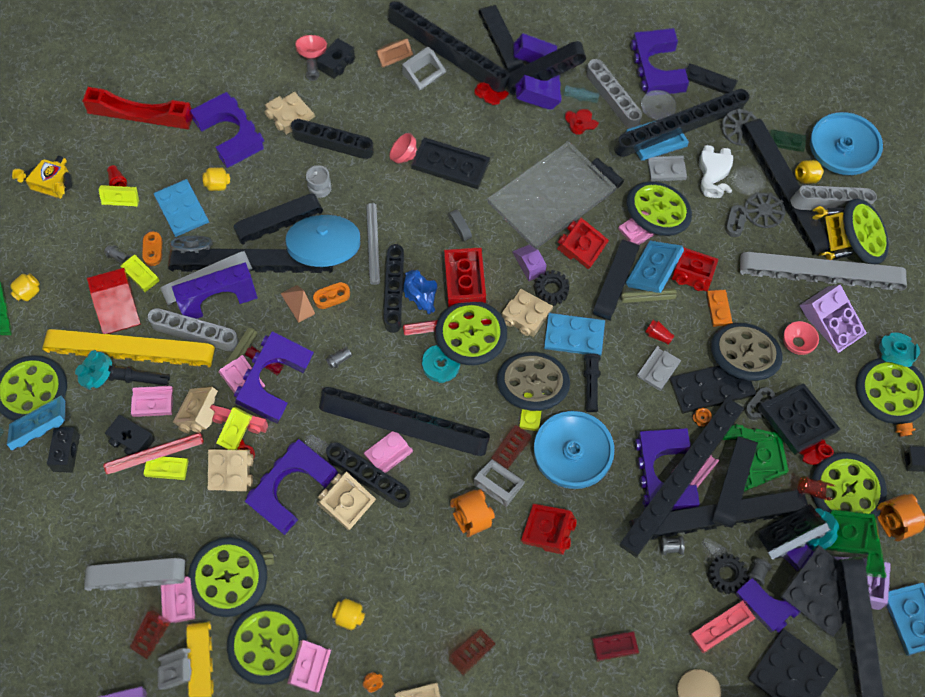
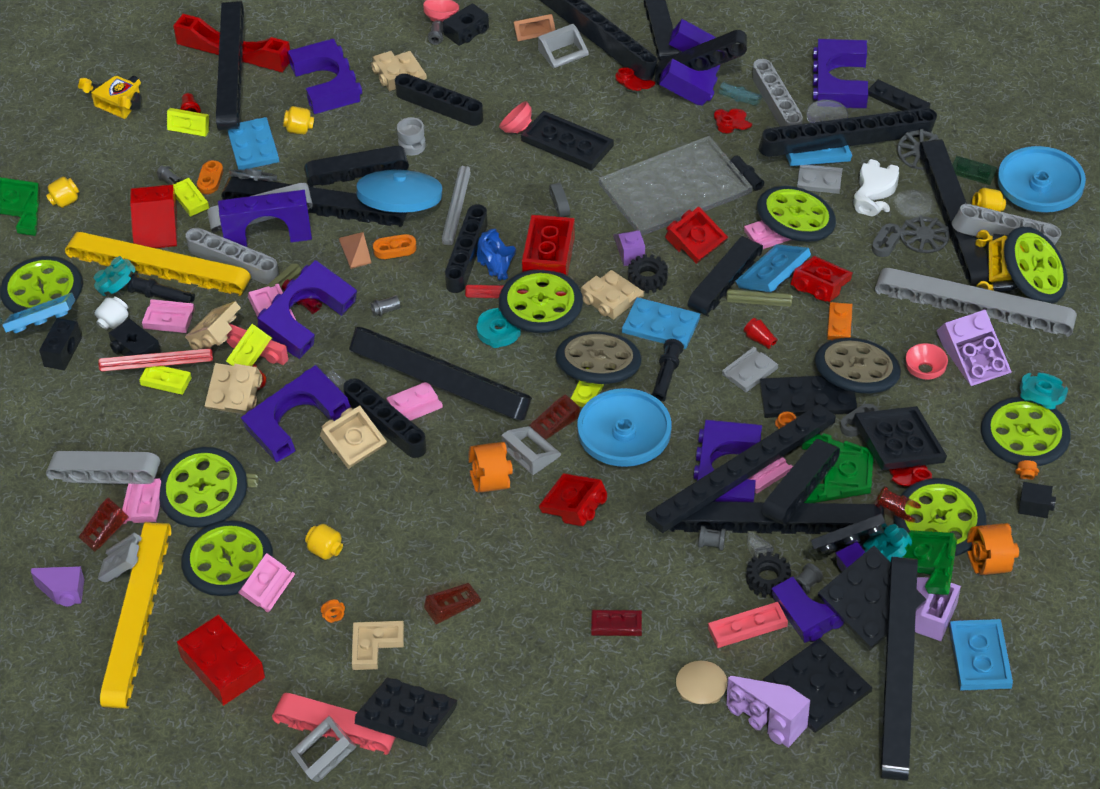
camera: 15 degrees right, 15 degrees down
none -> white head [95,296,129,330]
none -> black beam [216,1,244,131]

